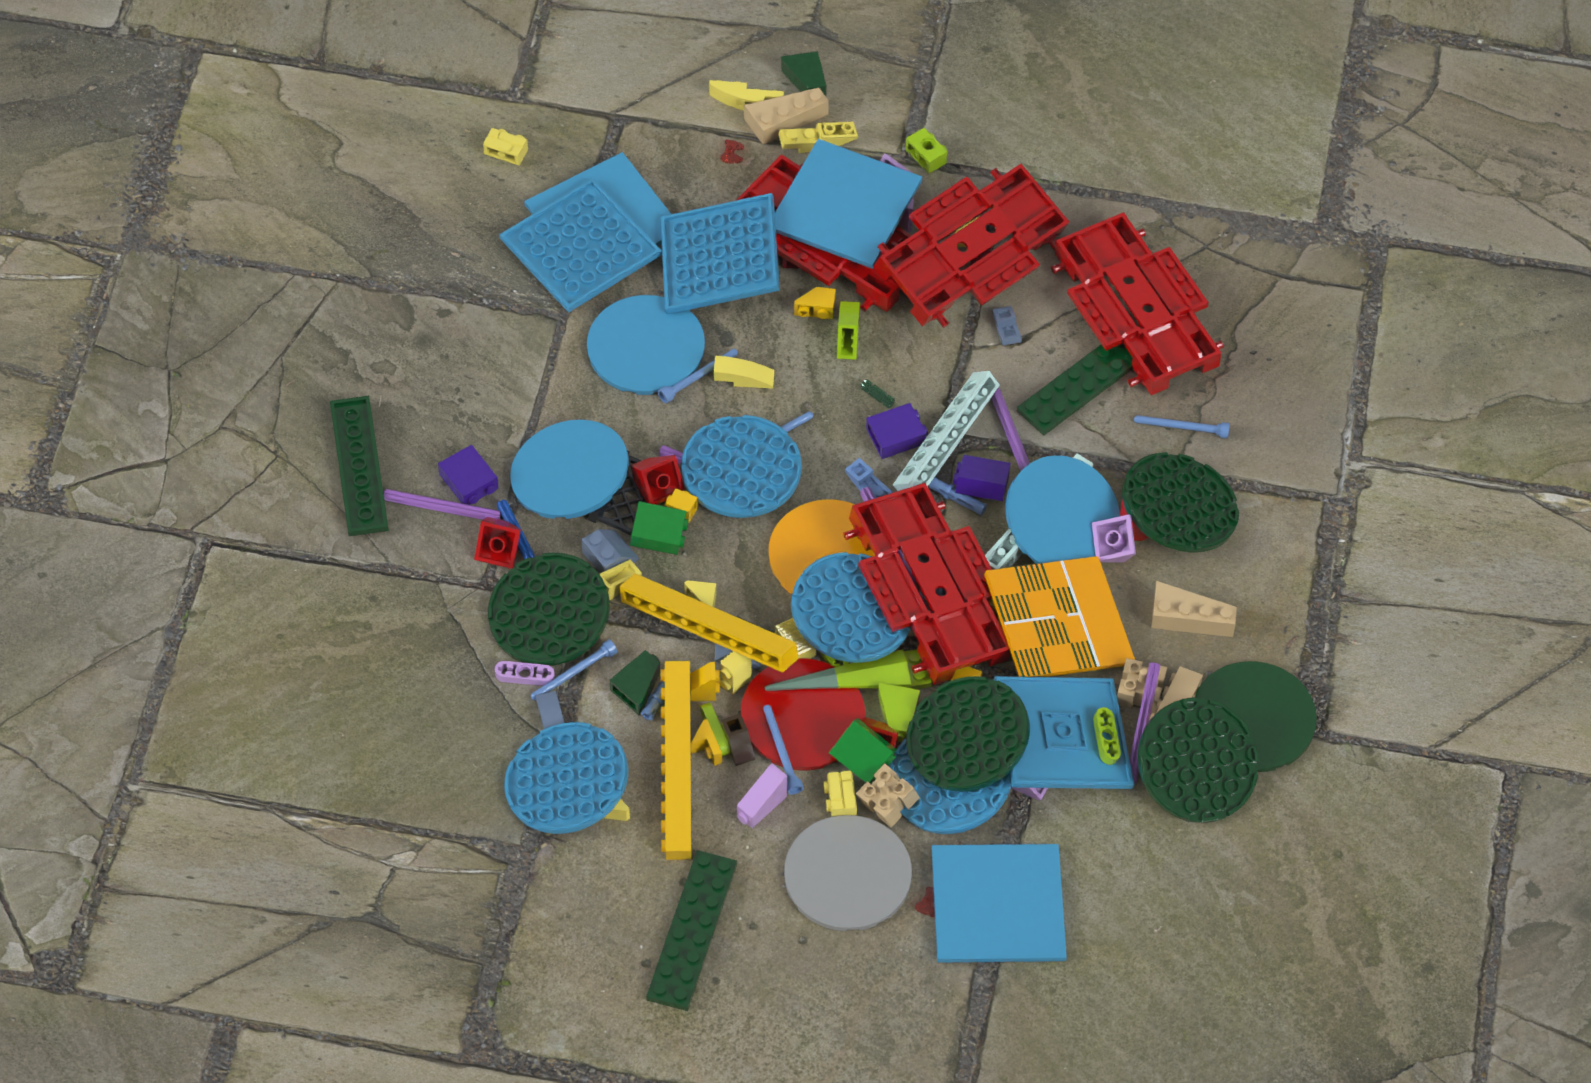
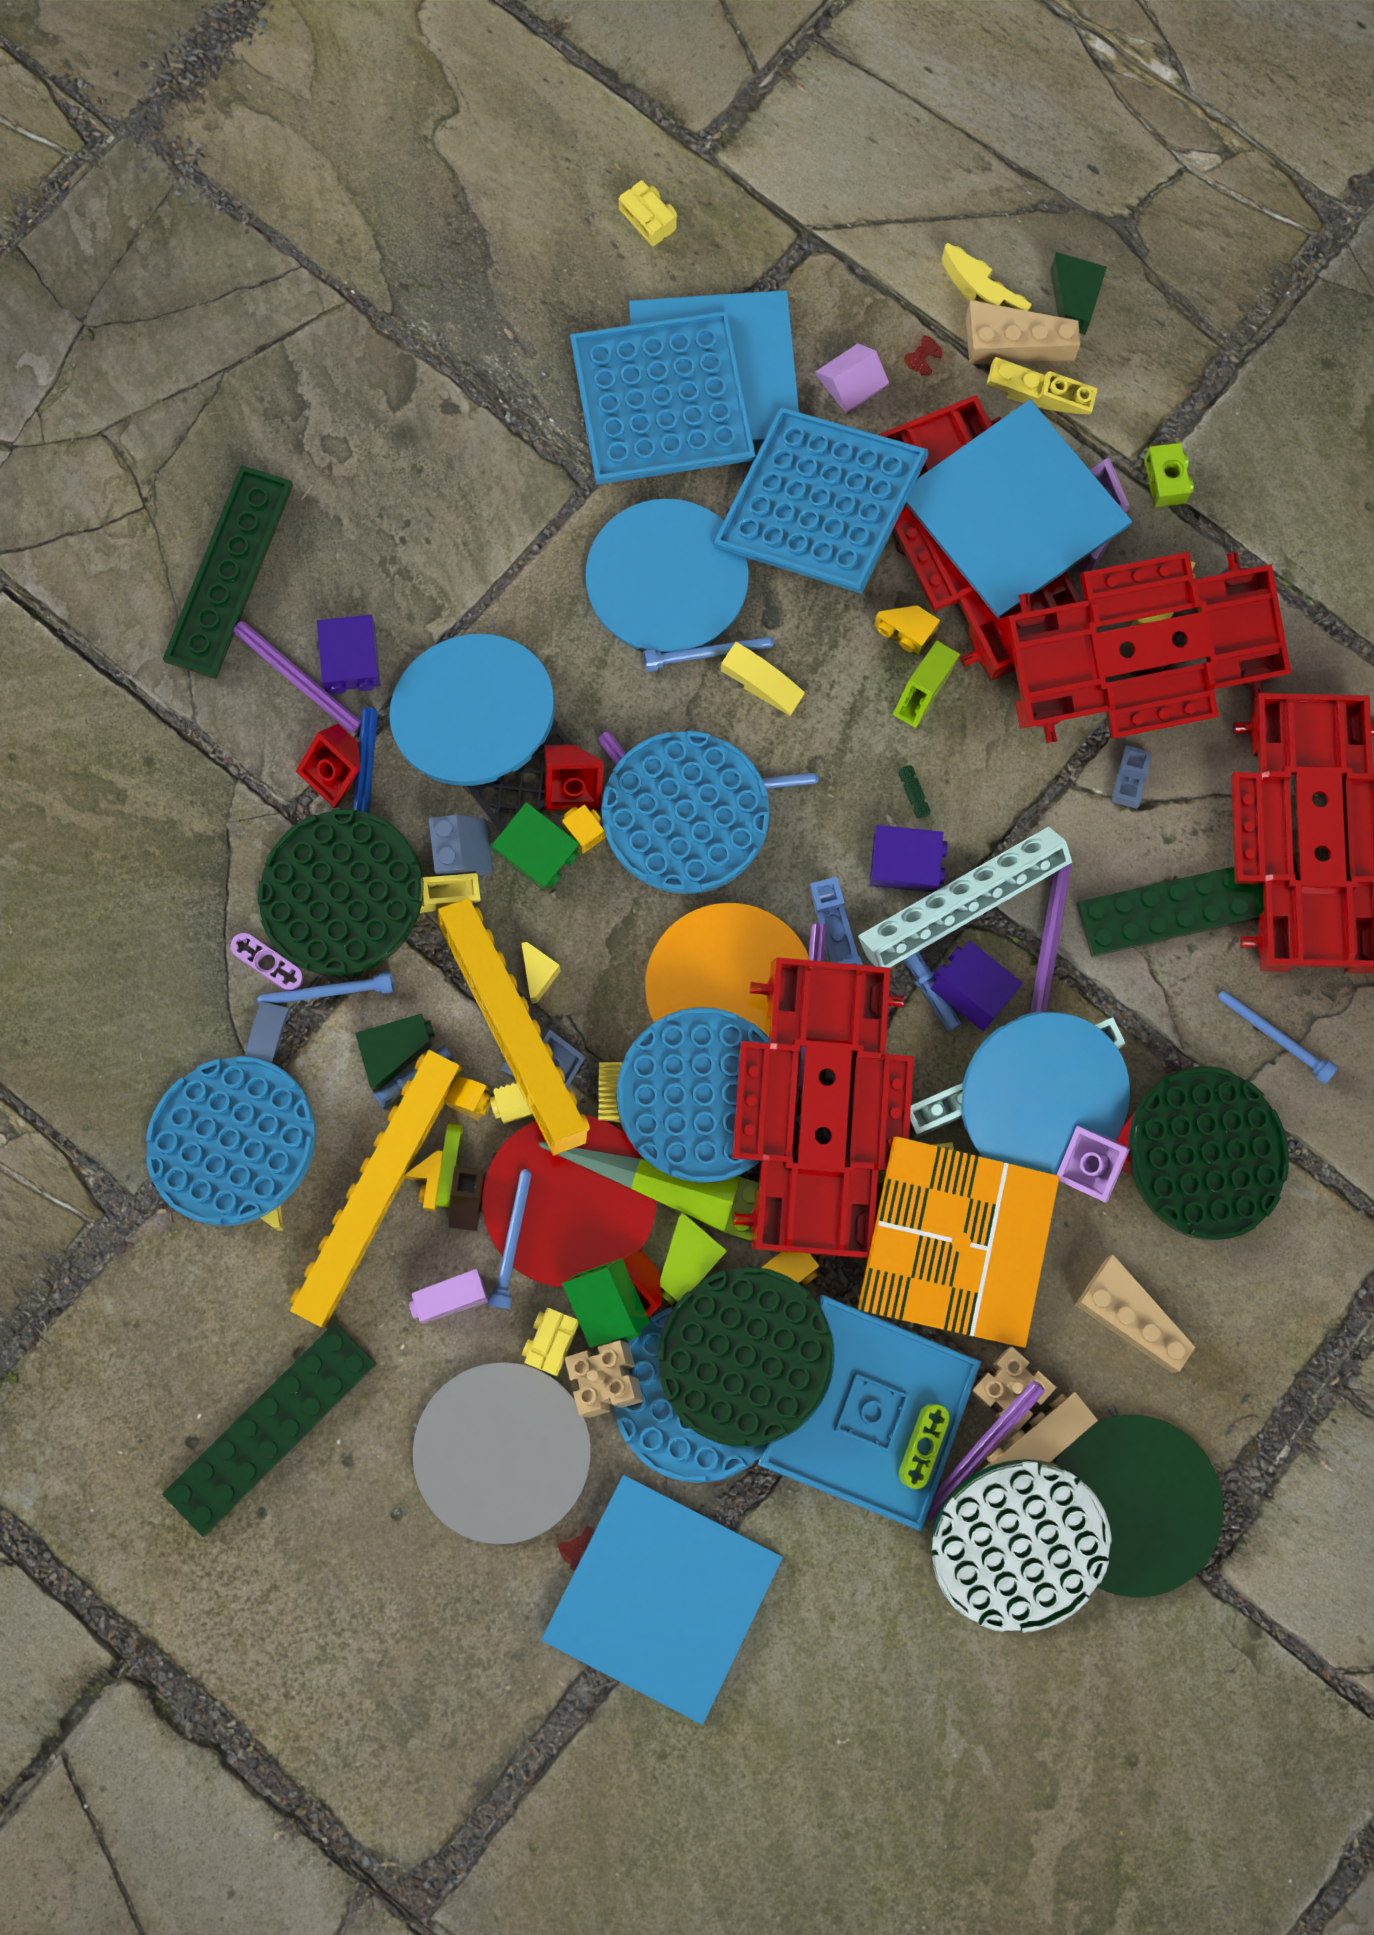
camera: 25 degrees right, 20 degrees up
none -> lavender slope [815,344,889,414]

